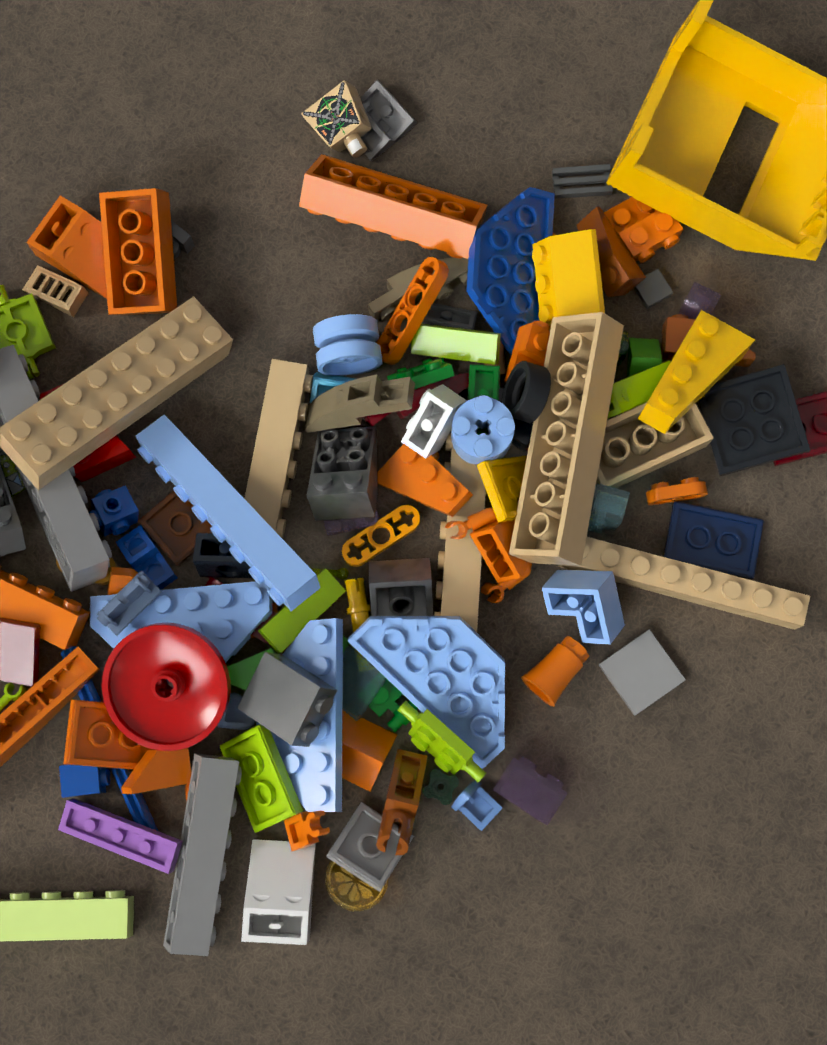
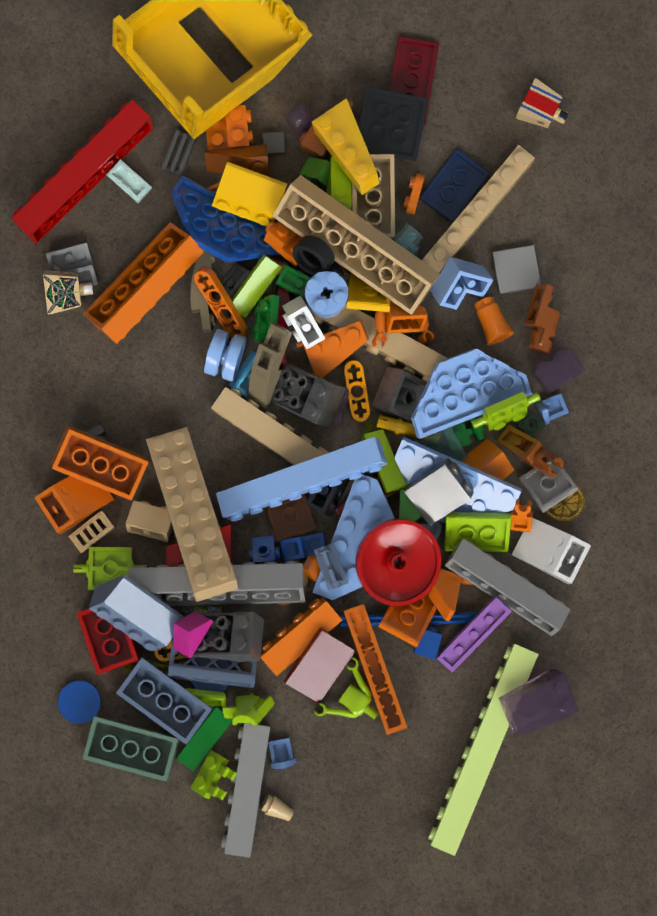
camera: 70 degrees left, 5 degrees up
none -> red brick [11,99,154,245]
none -> light aqua plate [106,159,152,203]
none -> tan brick [126,501,173,542]
none -> clear purple slope [499,668,579,737]
none -> dark orange plate [524,284,560,354]

